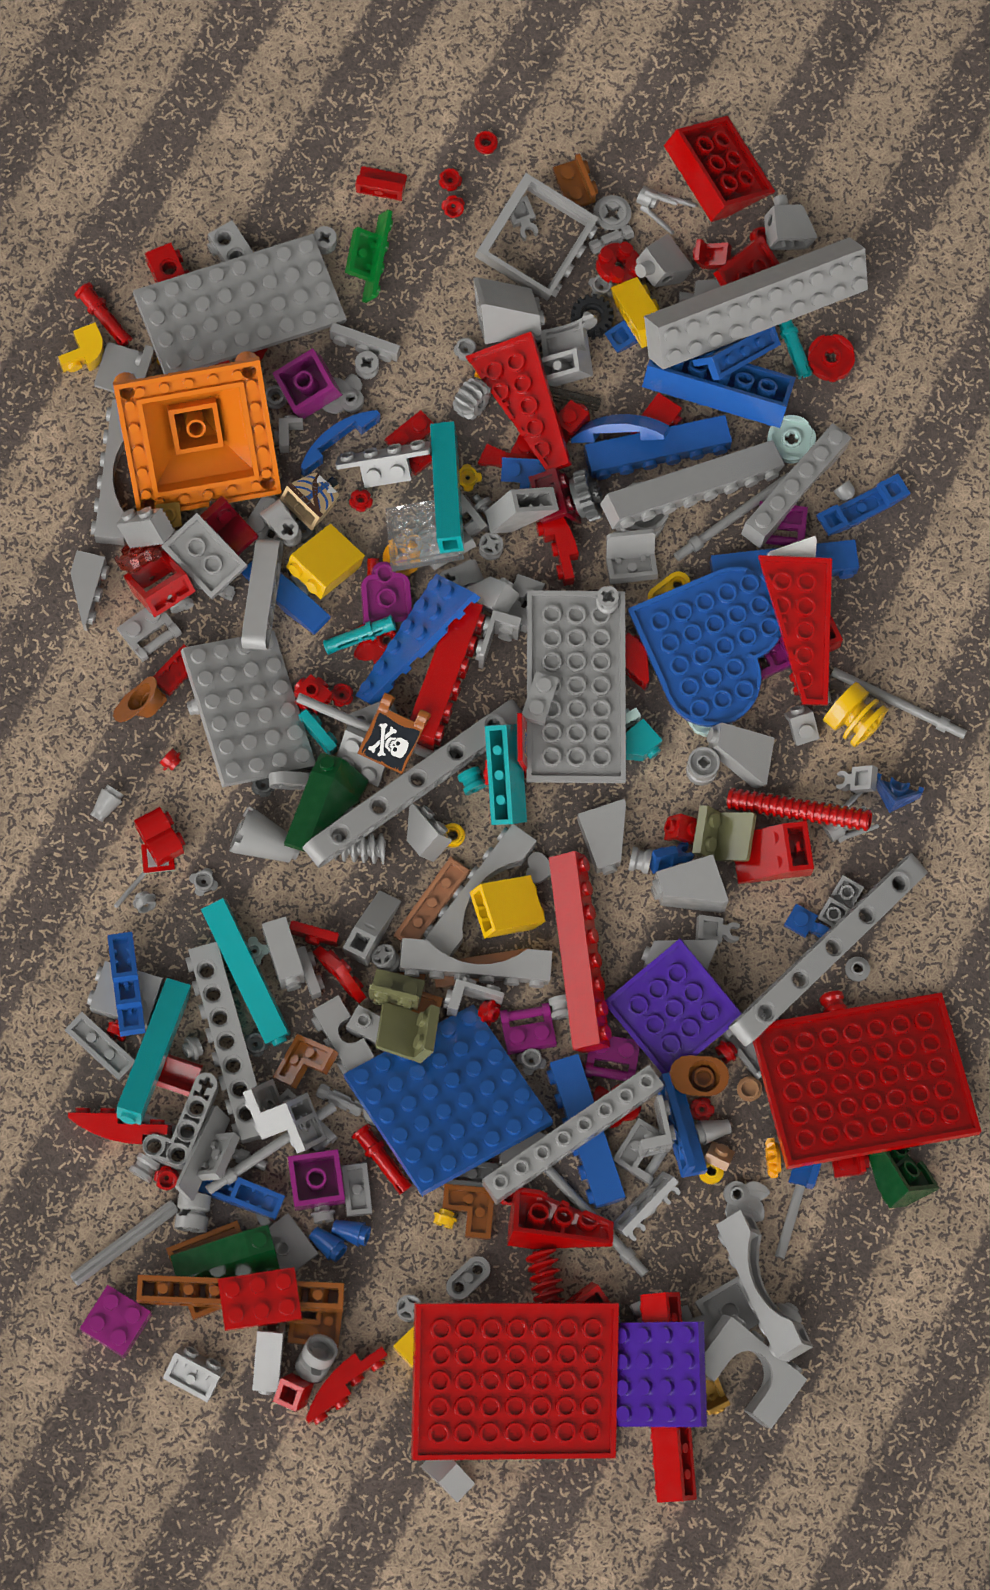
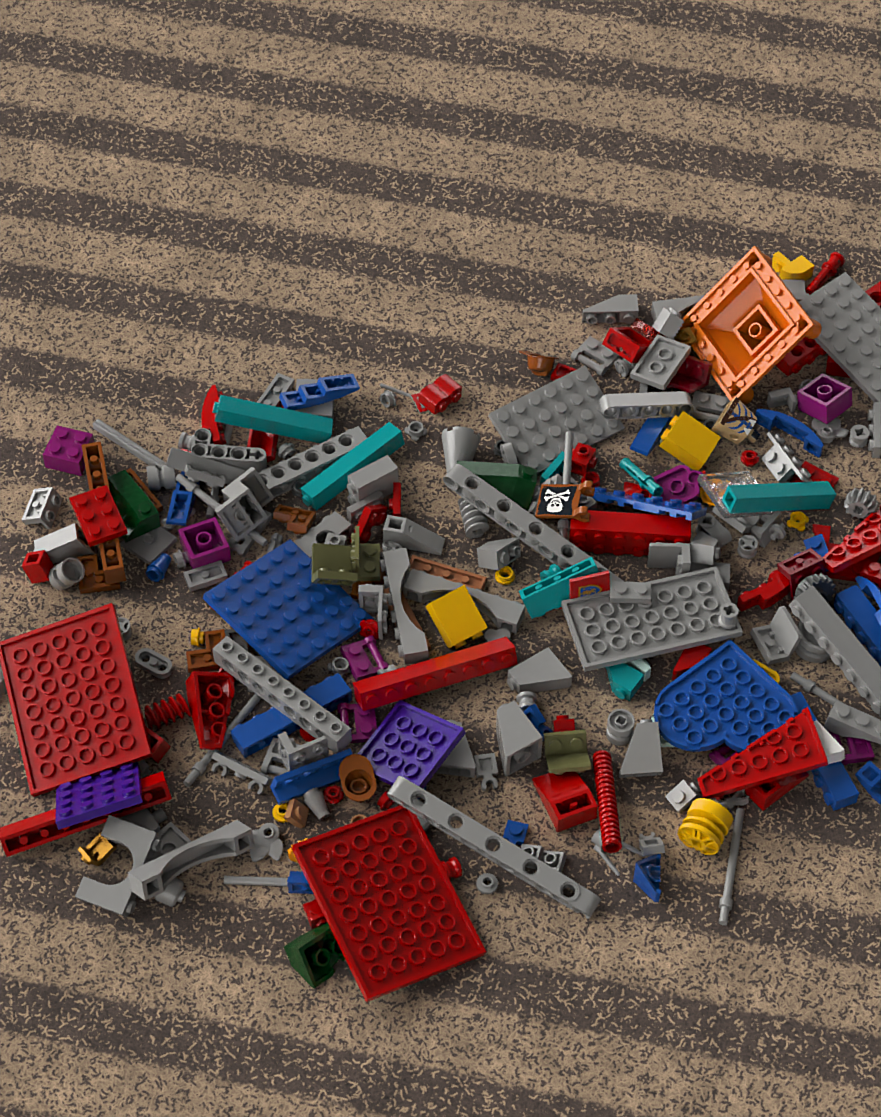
camera: 80 degrees right, 20 degrees down
light grey cone [90,784,124,822] -> none
red plate [159,748,181,771] -> none
light grey piece [259,499,302,547] -> none
red slope [306,1347,388,1425] -> none
blue cone [331,1219,371,1247] -> none
light grey slope [485,487,559,534] -> none

